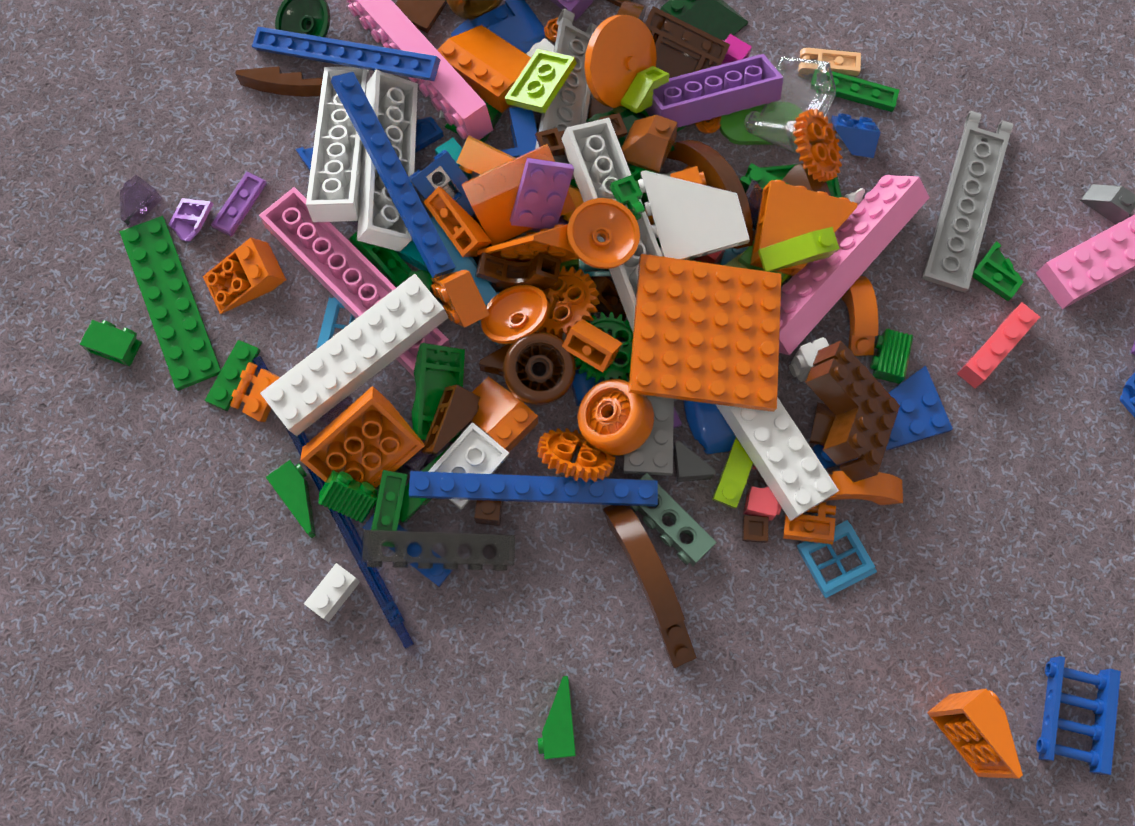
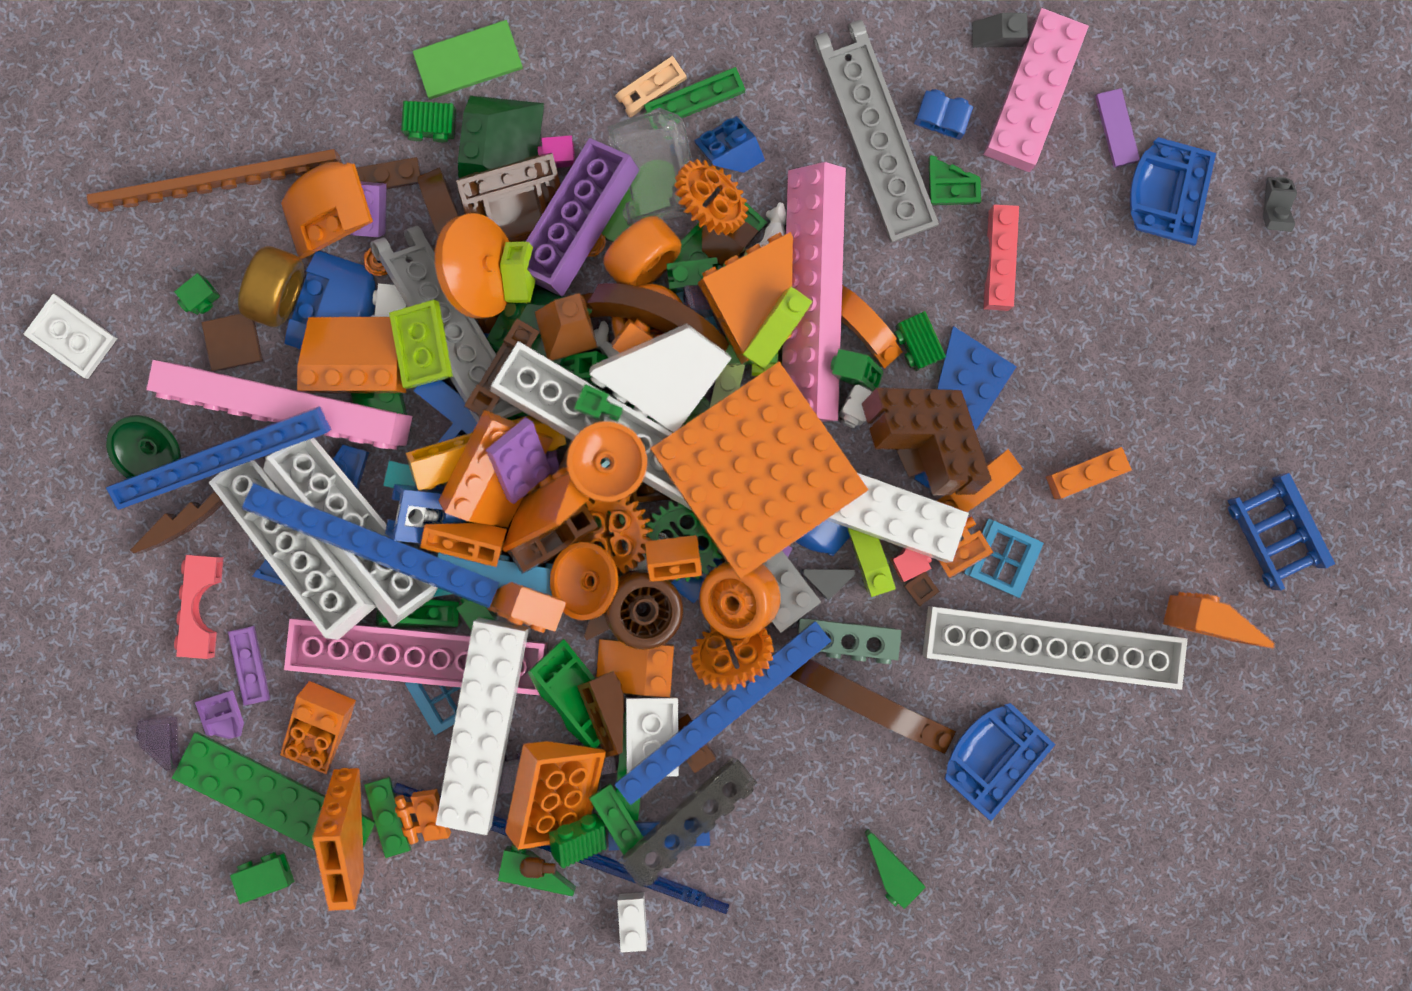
camera: 35 degrees left, 15 degrees up
none -> coral arch [174,555,224,659]
none -> orange slope [313,768,364,911]
none -> reddish brown cylinder [519,857,556,878]
none -> orange wheel [603,216,681,286]
none -> green slope [831,349,884,392]
none -> blue brick [914,89,973,140]
none -> white brick [922,606,1187,690]
none -> blue slope [944,703,1056,821]
none -> orange arch [1046,447,1132,500]

